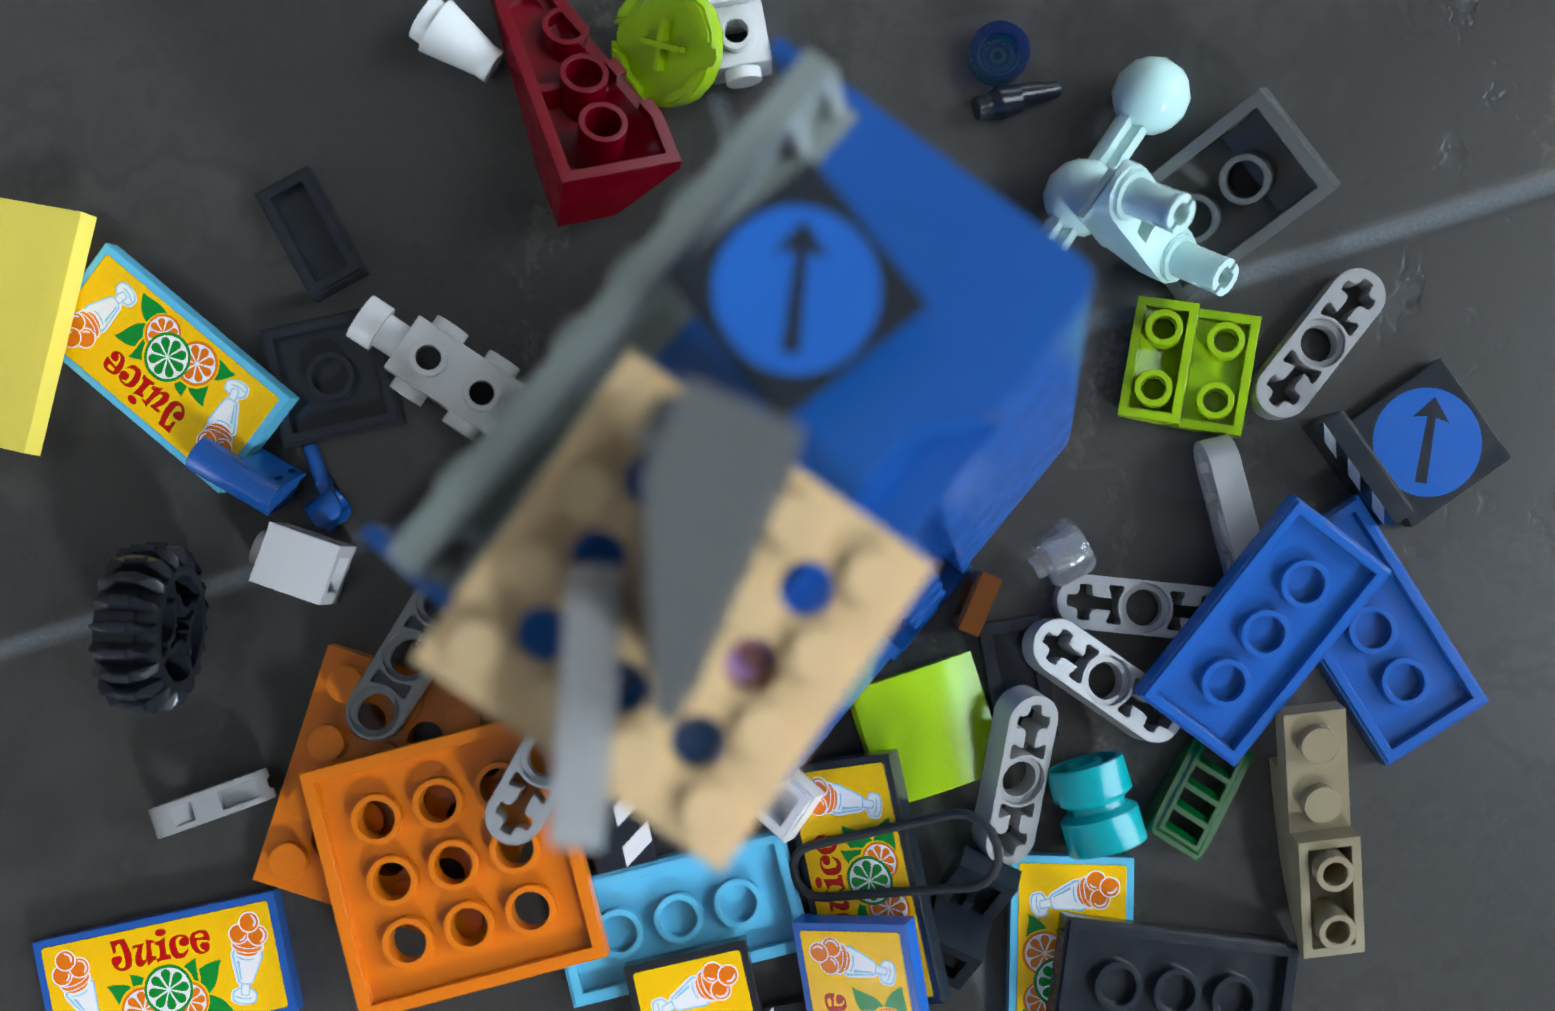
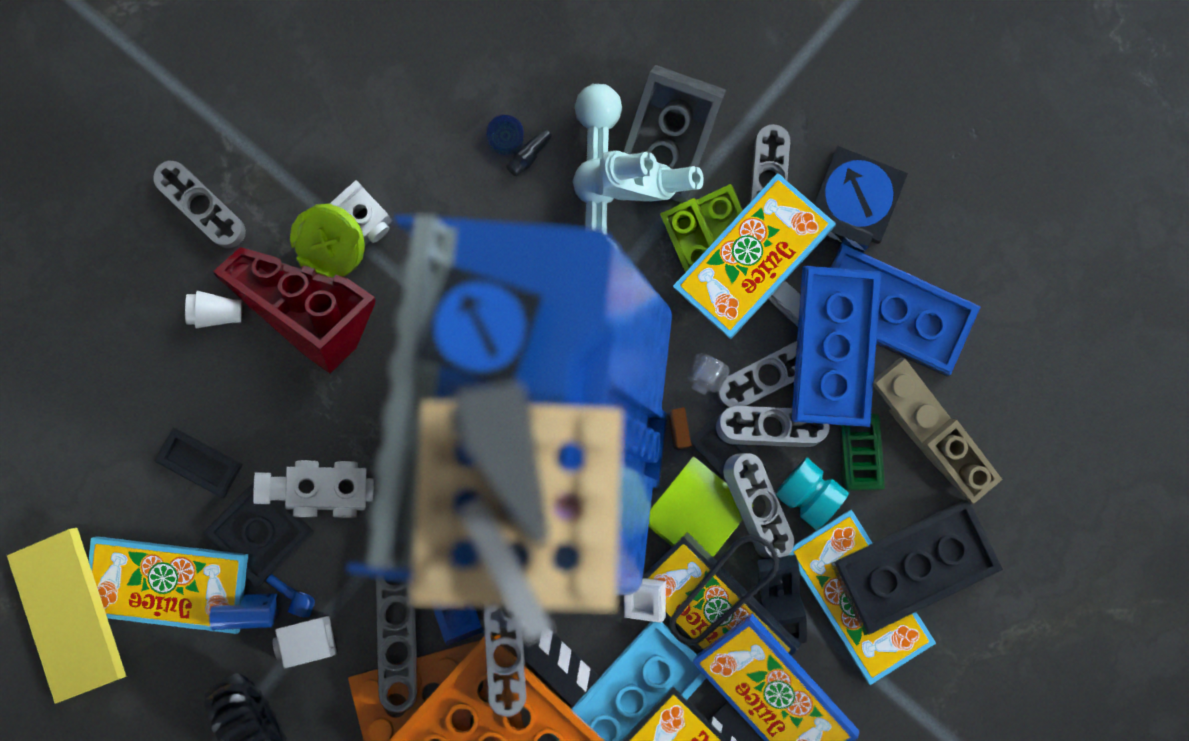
camera: 30 degrees left, 5 degrees down
none -> tile [673,173,836,340]

